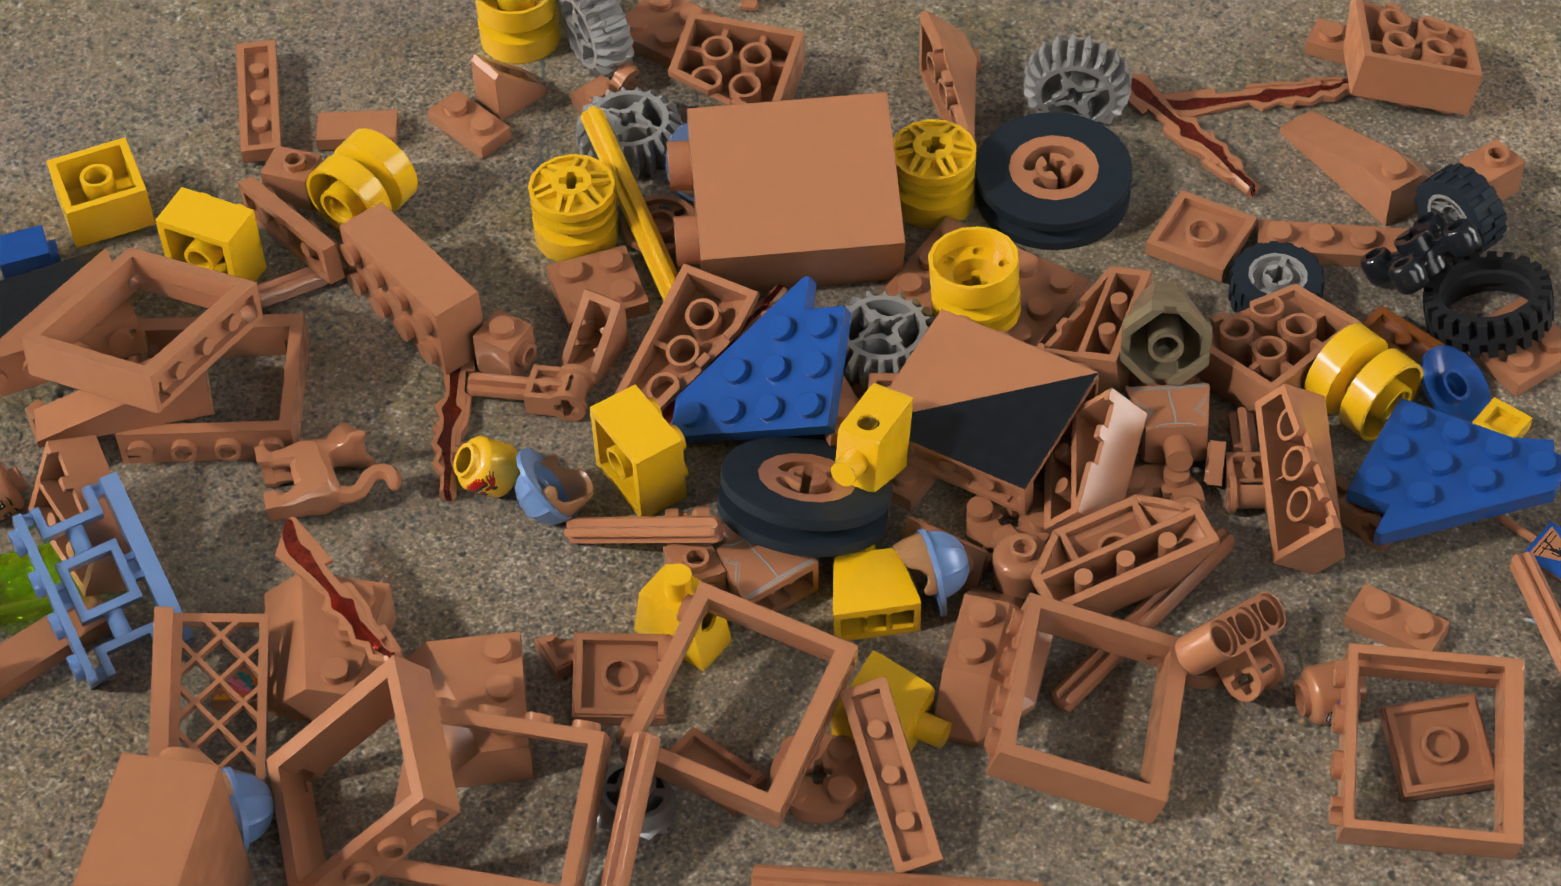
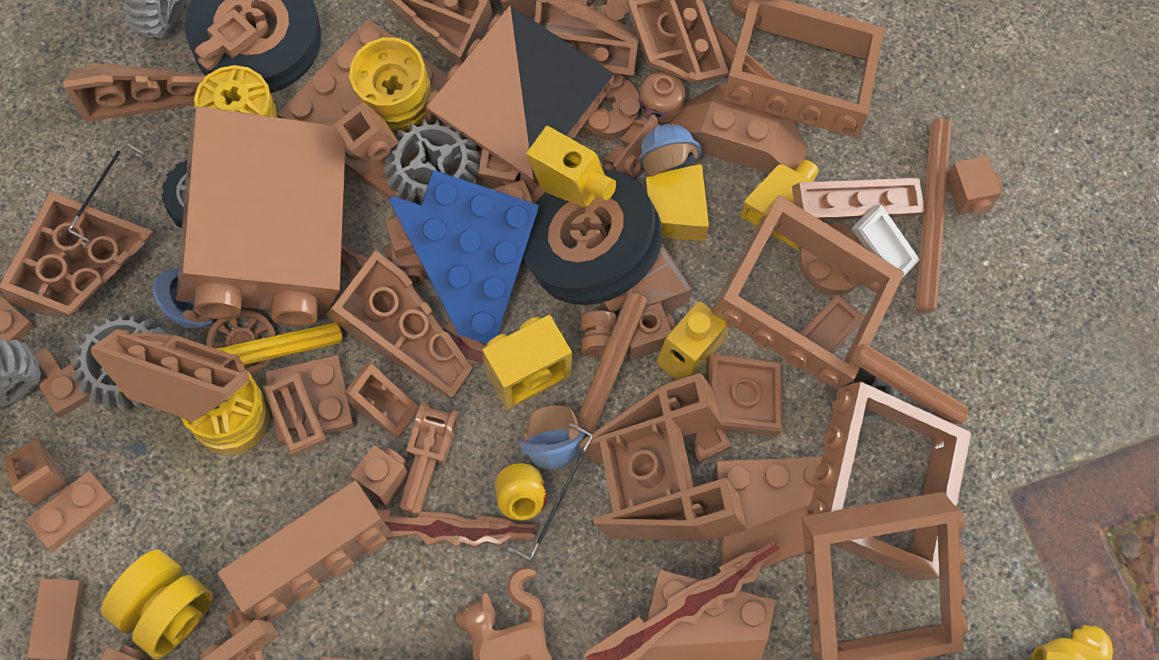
camera: 90 degrees left, 20 degrees up
none -> piece [68,140,144,246]
none -> nougat wedge [91,329,249,422]
none -> nougat plate [194,9,259,71]
none -> nougat tile [262,372,327,457]
none -> nougat brick [334,101,399,164]
none -> black piece [507,423,593,560]
none -> nougat wedge [579,372,747,541]
none -> white tile [851,205,920,278]

